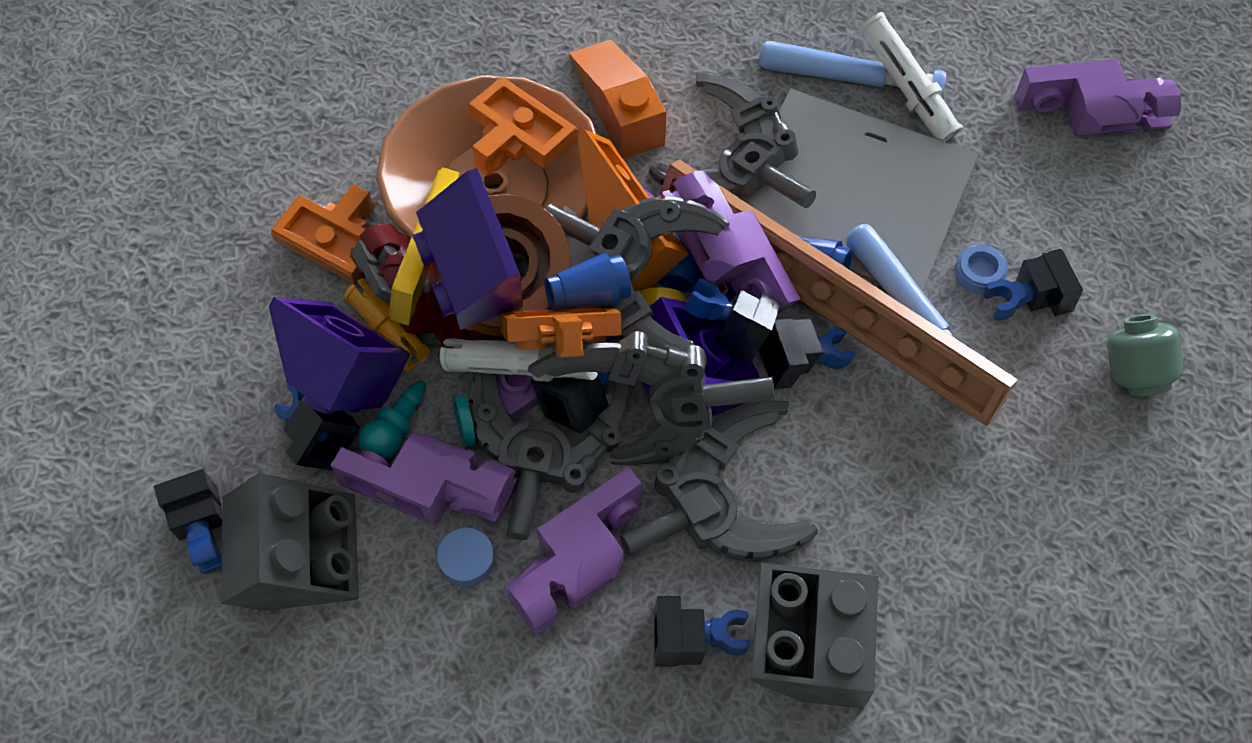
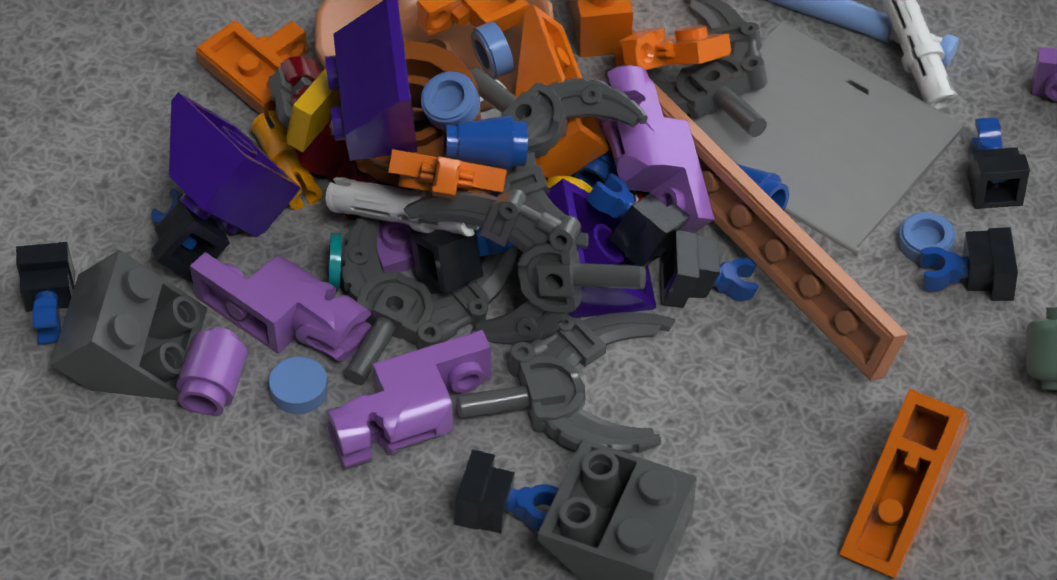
camera: 15 degrees right, 10 degrees down
teal bar [358,380,426,461] -> none
light blue piece [846,224,954,338] -> none
none -> medium lavender brick [176,327,248,416]
none -> medium blue tile [421,71,480,130]
none -> medium blue tile [471,21,514,79]
none -> orange hinge [613,25,731,70]
none -> orange slope [839,388,970,579]
none -> black piece [967,117,1030,209]

